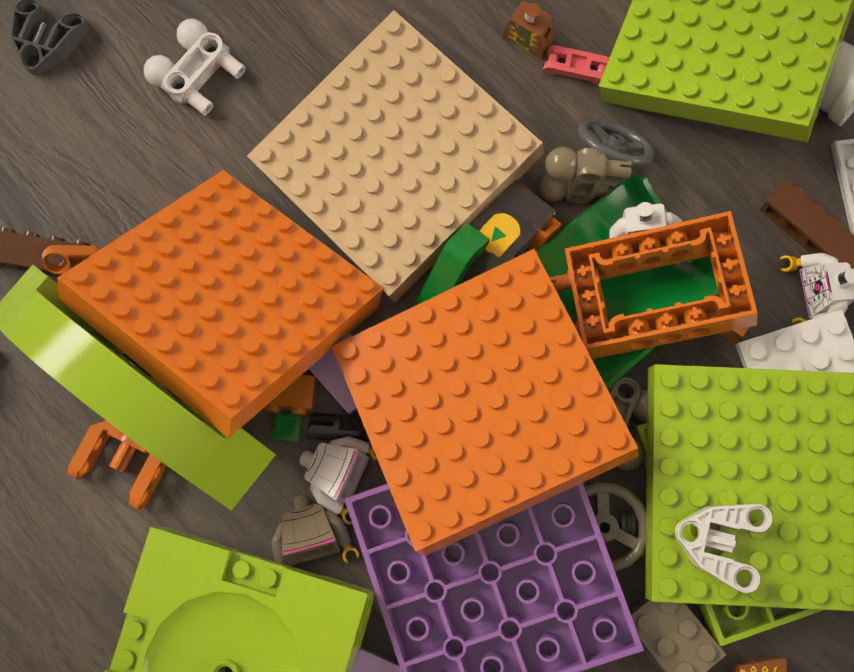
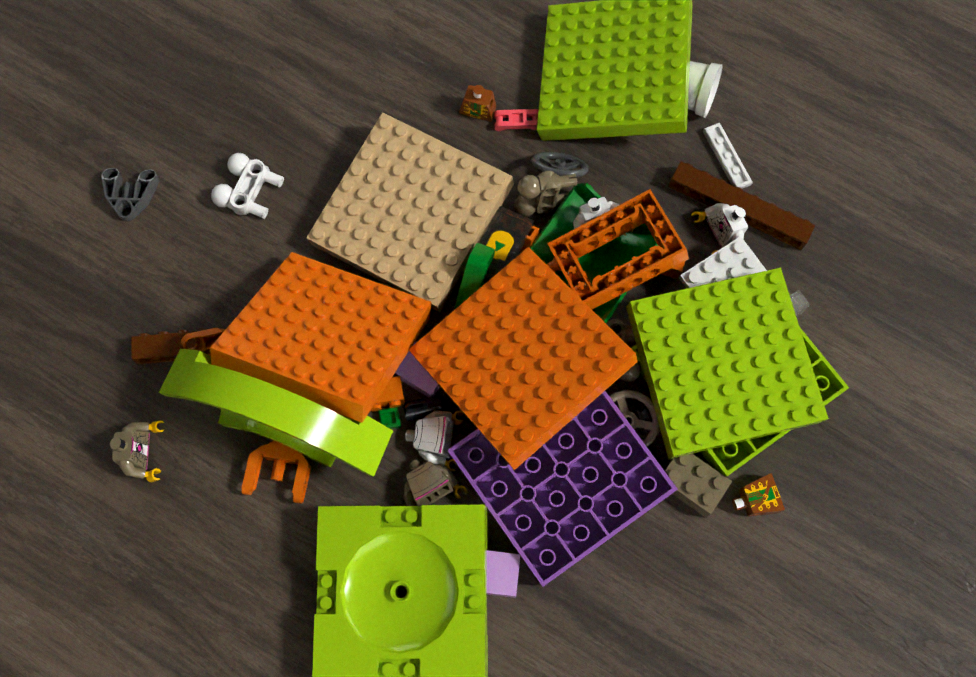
camera: 25 degrees left, 5 degrees down
white connector [675,504,772,593] -> none

